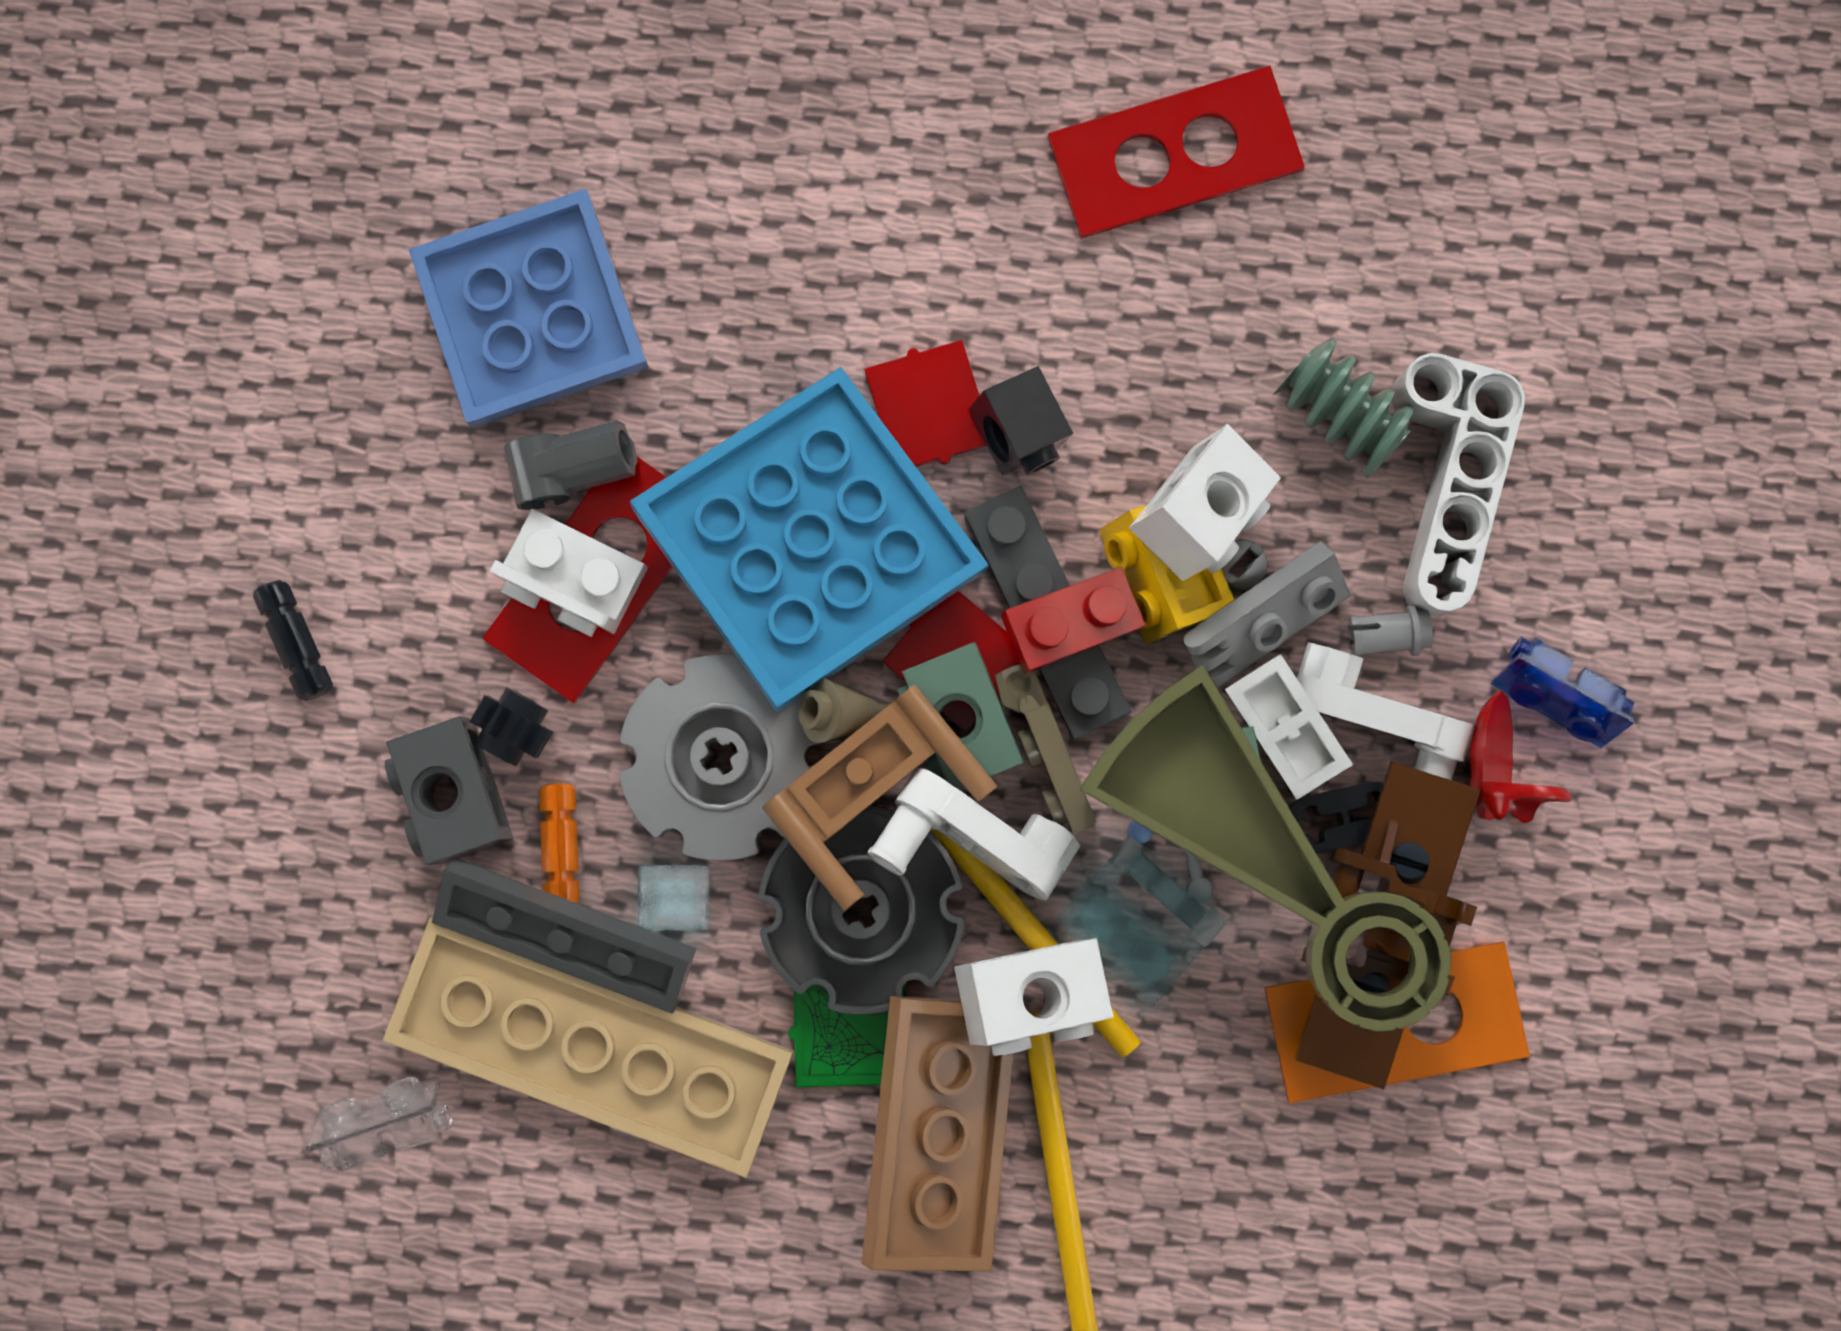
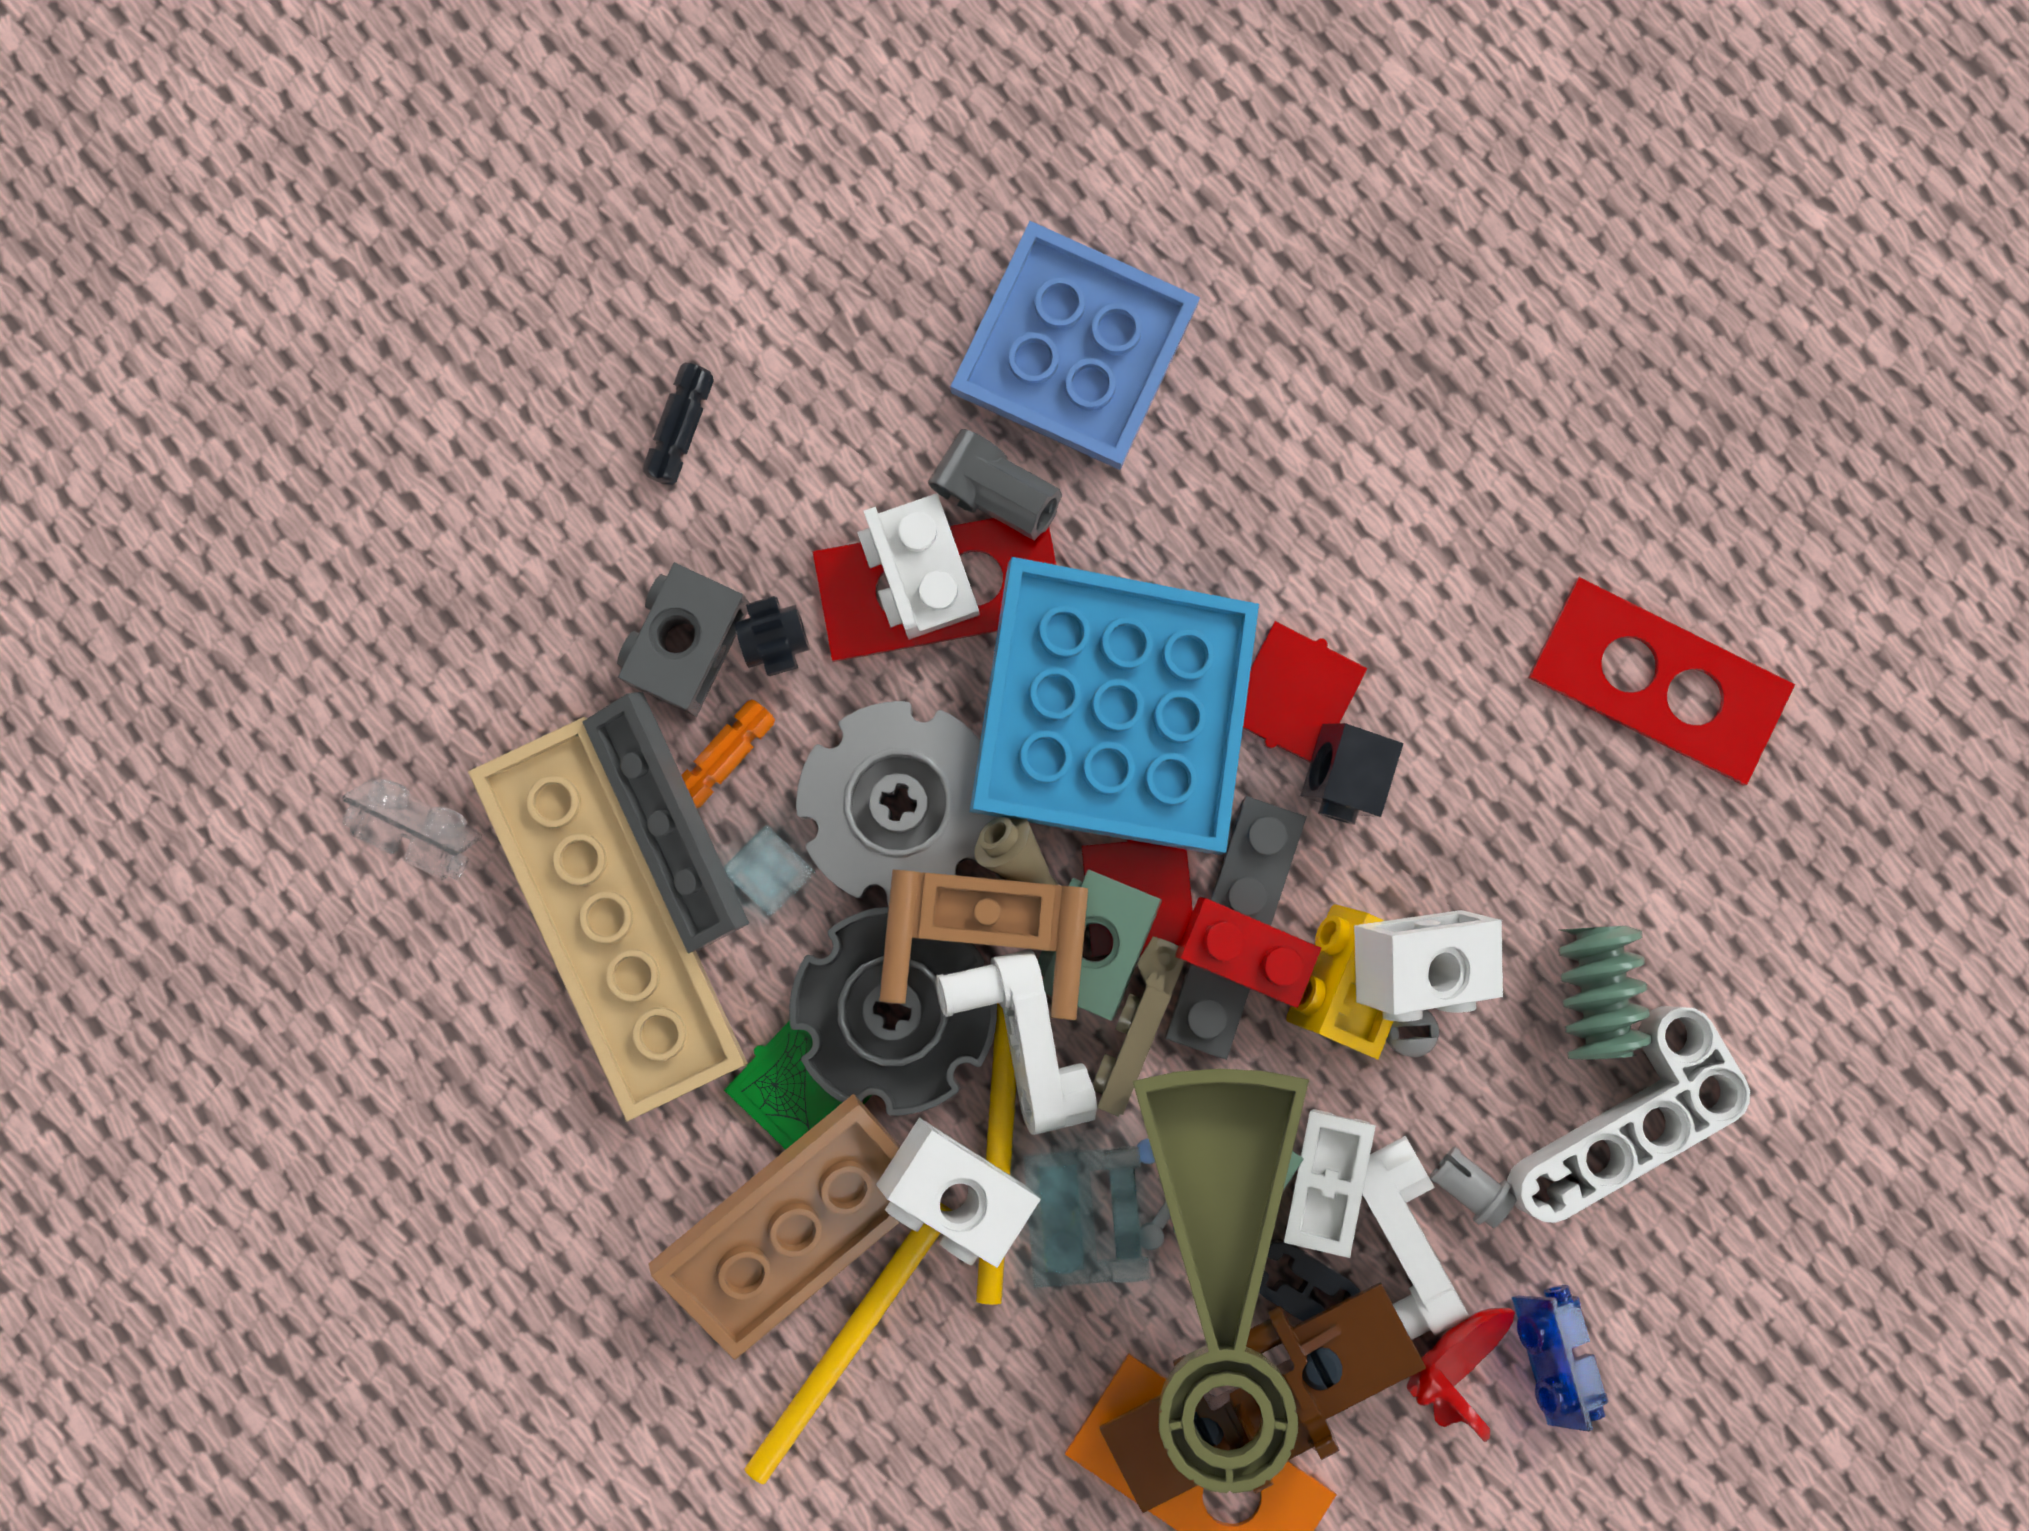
camera: 40 degrees right, 0 degrees up
light grey hinge [1184,541,1351,687] -> none

